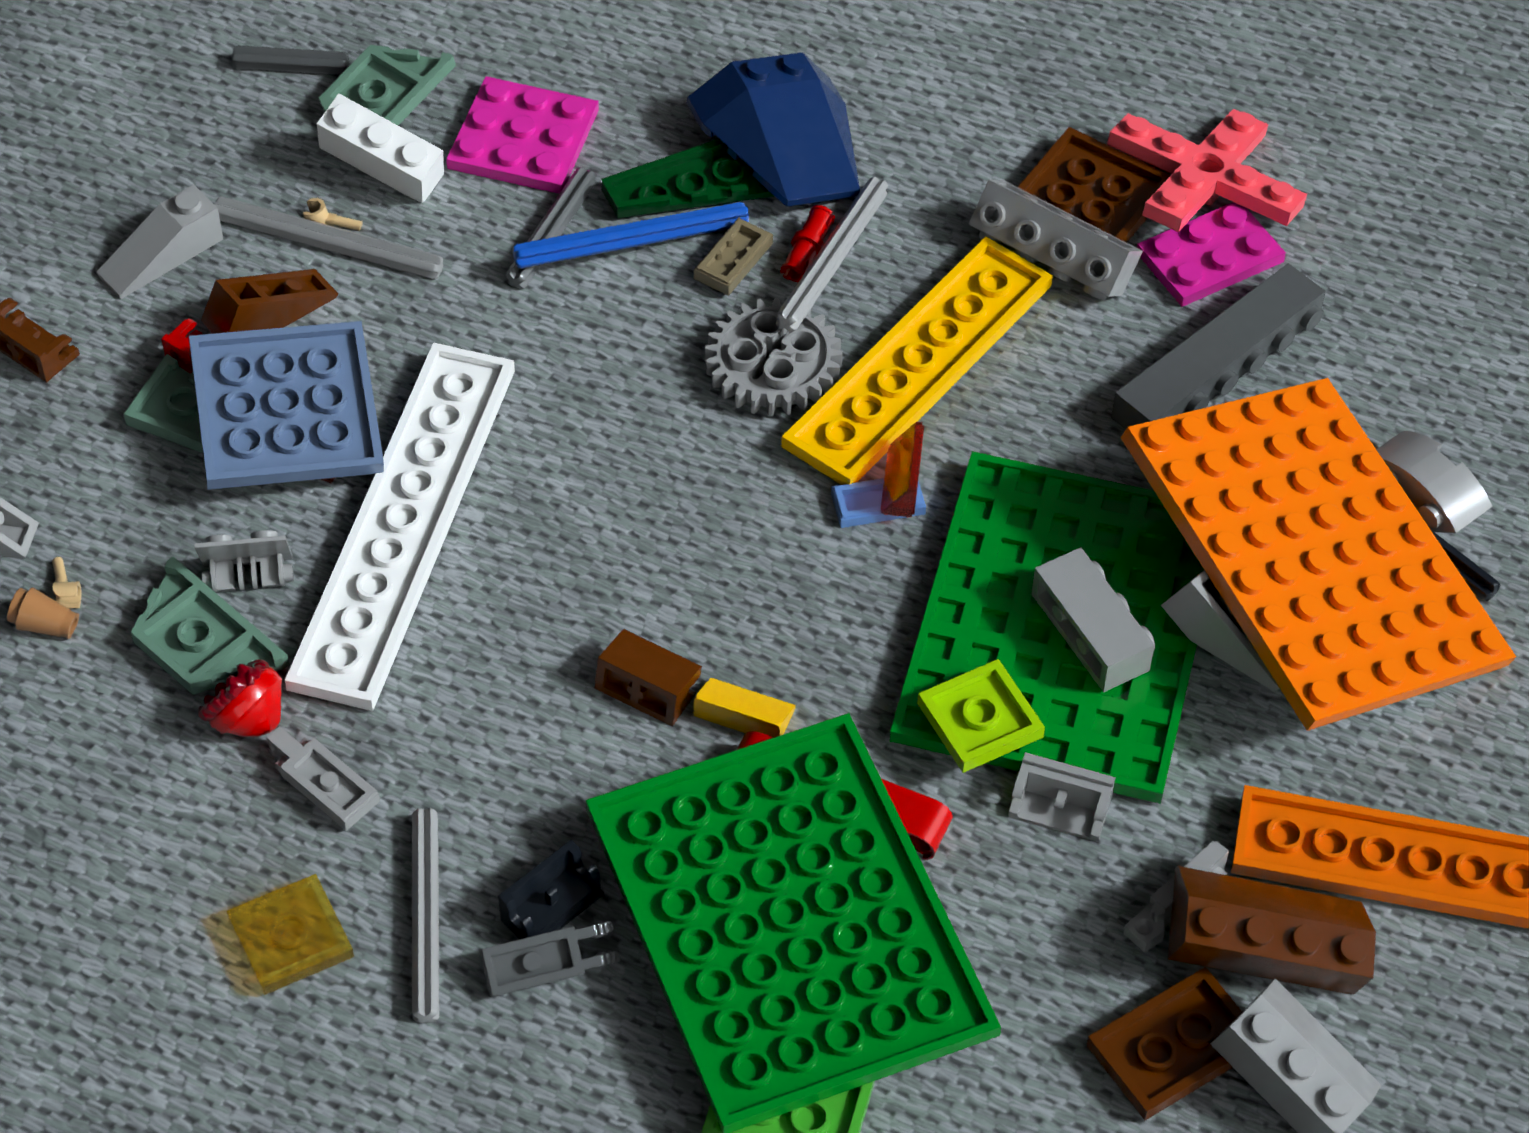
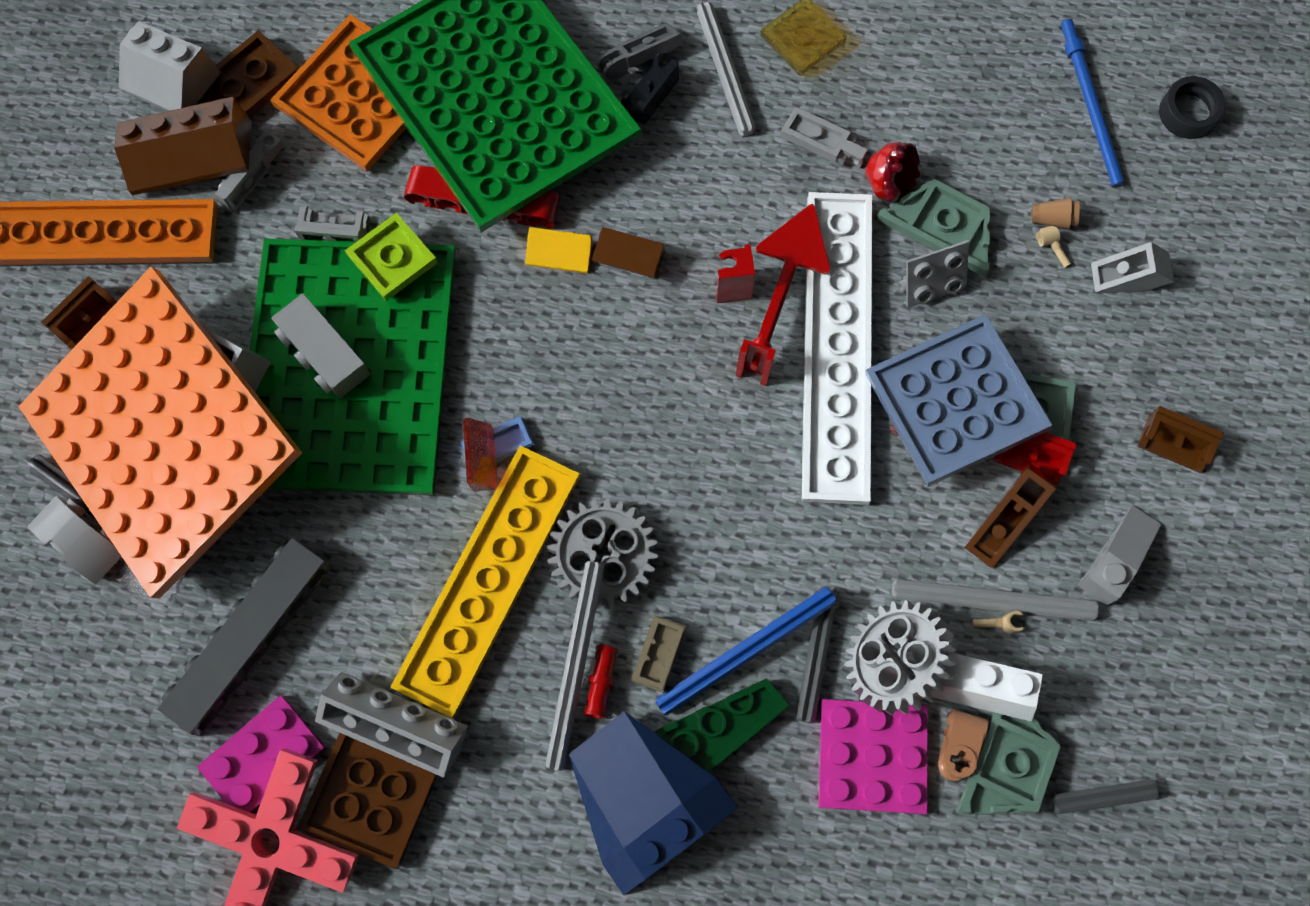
camera: 170 degrees right, 20 degrees up
none -> reddish brown hinge [41,276,117,349]
none -> orange plate [270,14,406,172]
none -> red hinge [716,244,755,303]
none -> red piece [735,204,830,386]
none -> light grey gear [844,600,956,715]
none -> nougat piece [938,708,988,781]

